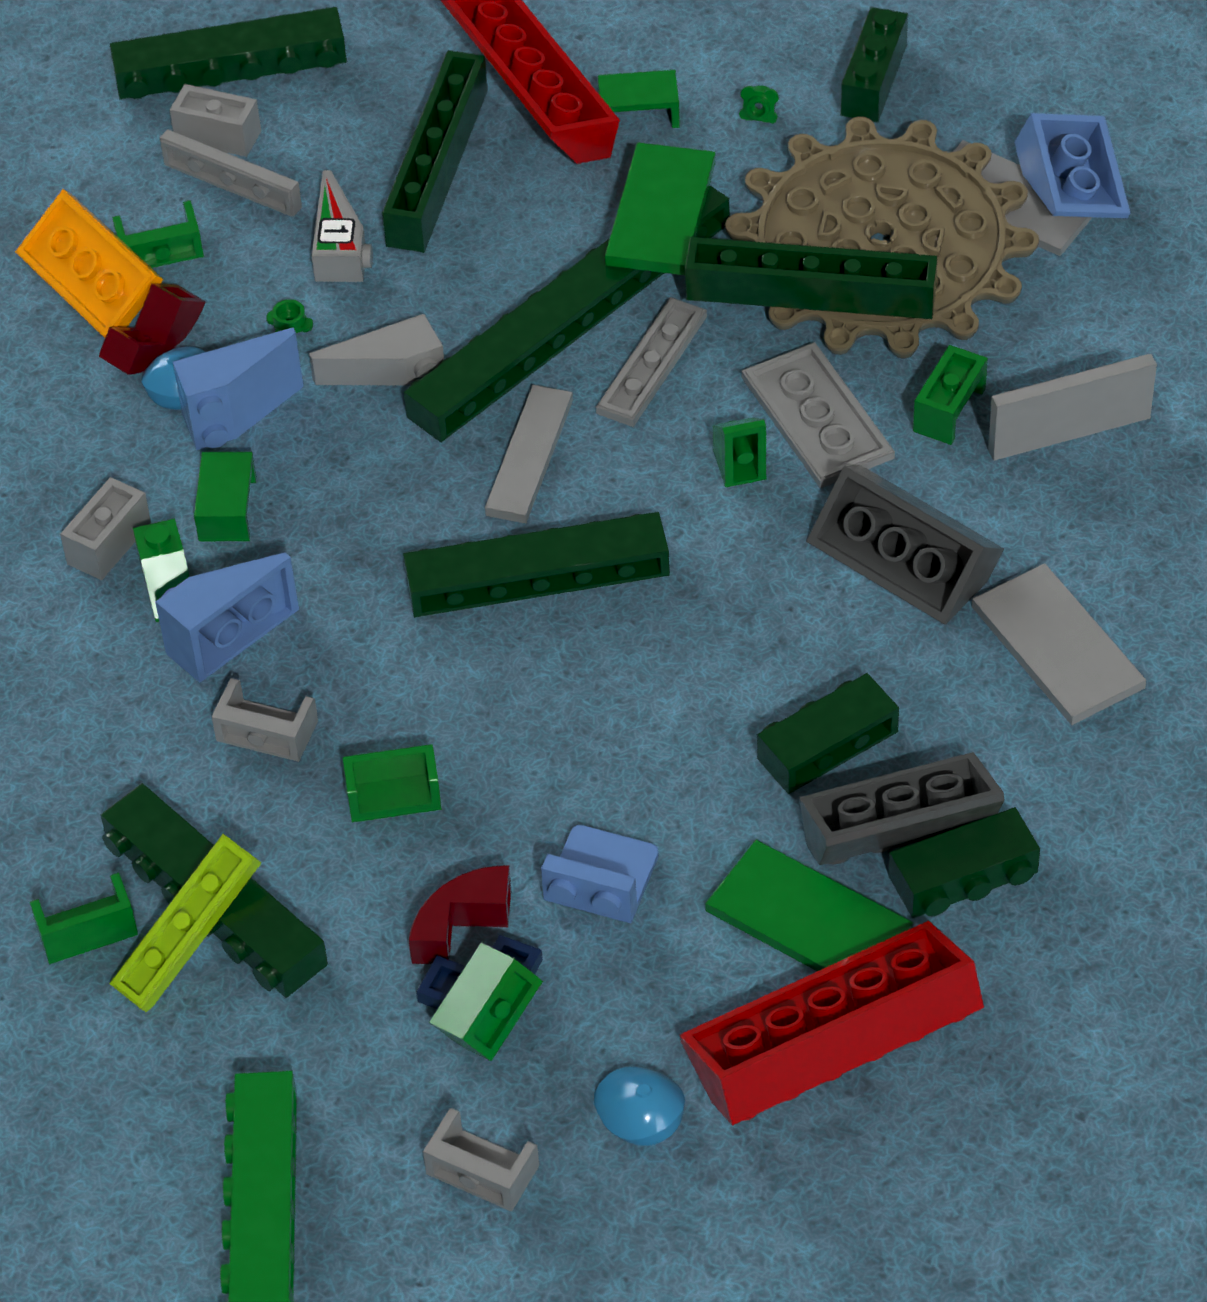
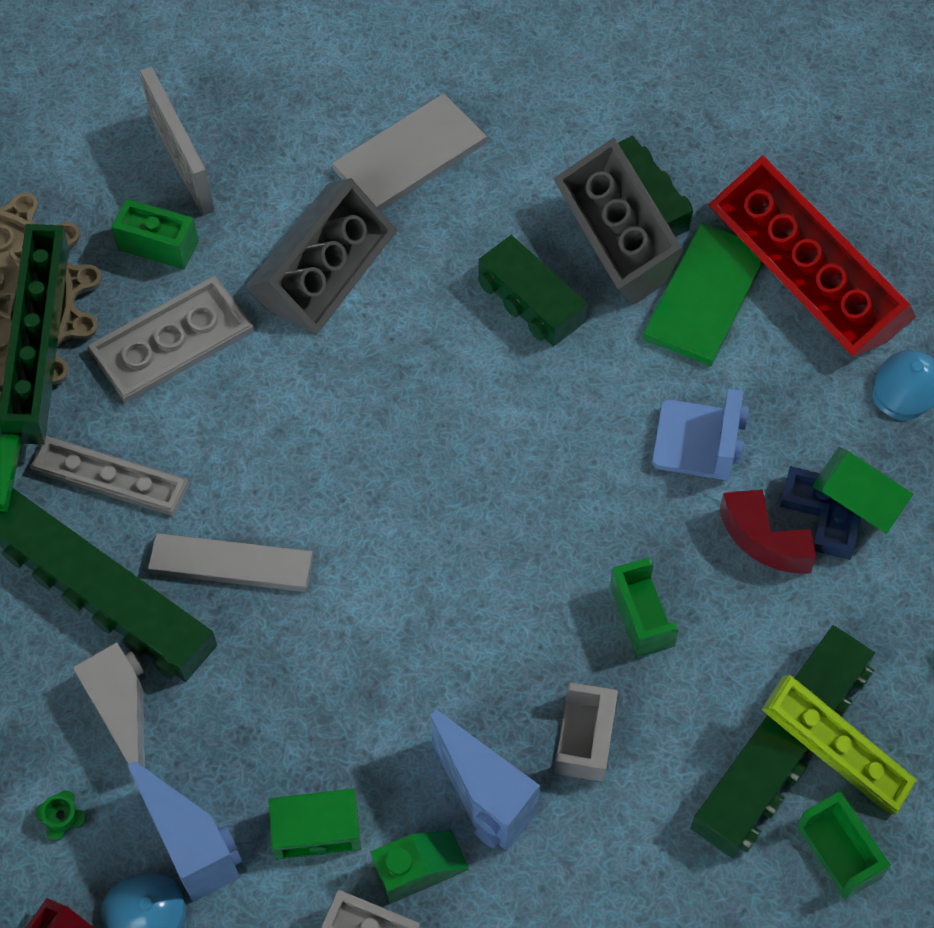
camera: 100 degrees left, 10 degrees up
dark green brick [403,512,670,618] -> none
green slope [713,417,766,488] -> none

